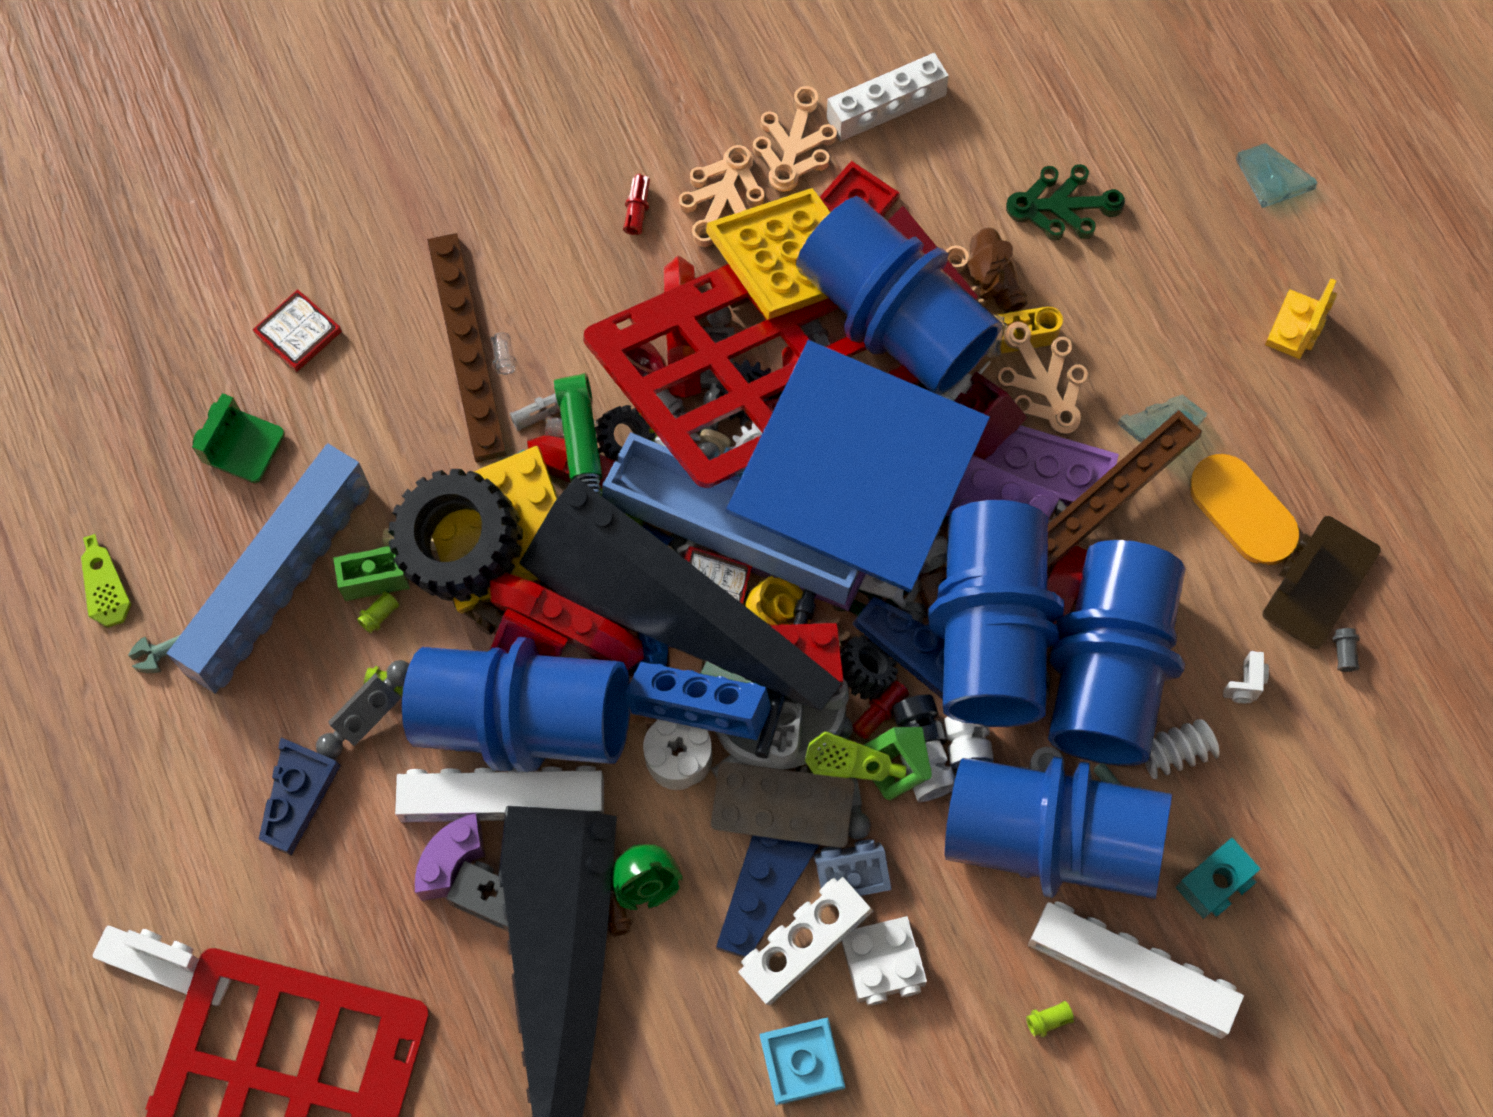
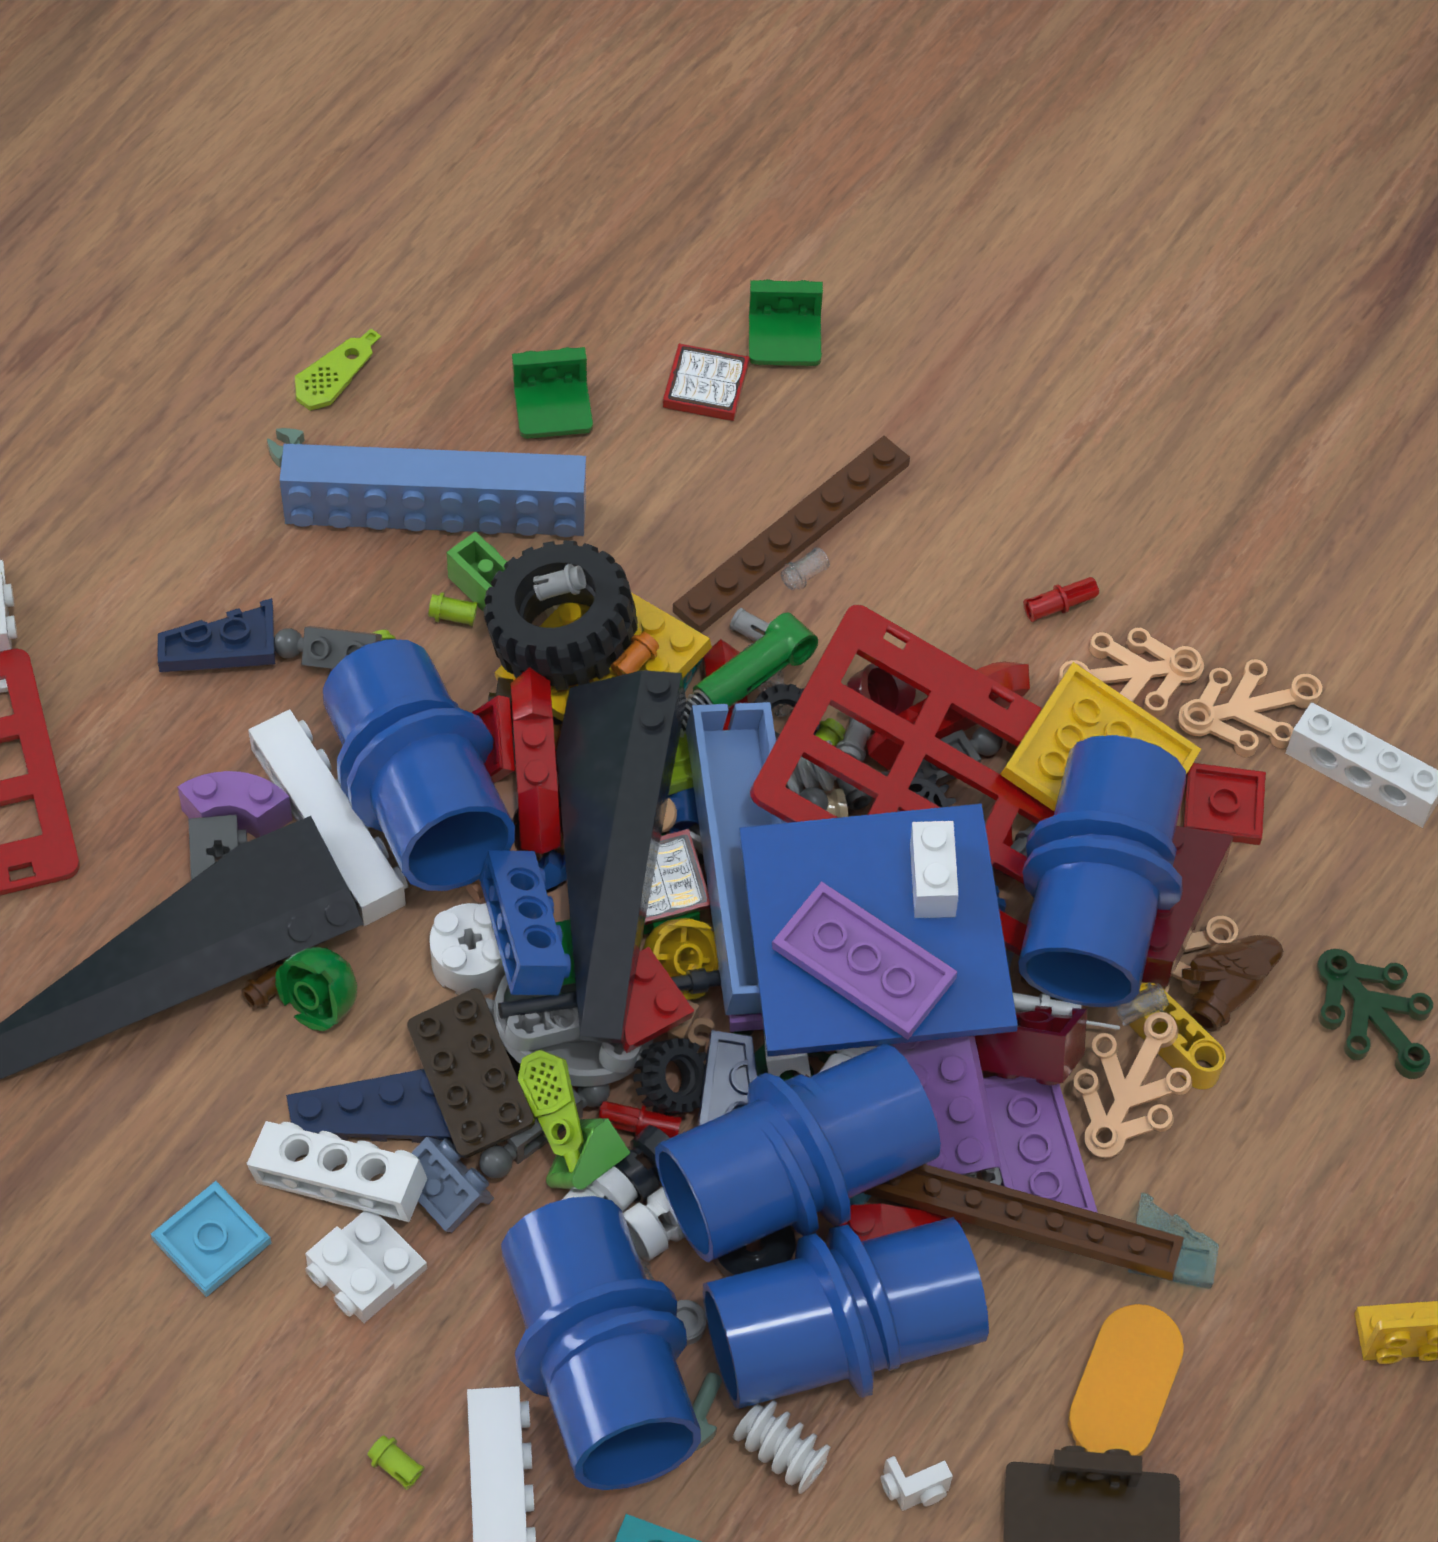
camera: 55 degrees right, 10 degrees down
none -> light grey pin [533,564,586,601]
none -> orange pin [611,632,659,676]
none -> green bracket [749,279,823,366]
none -> medium lavender plate [772,881,957,1040]
none -> white brick [910,821,958,918]

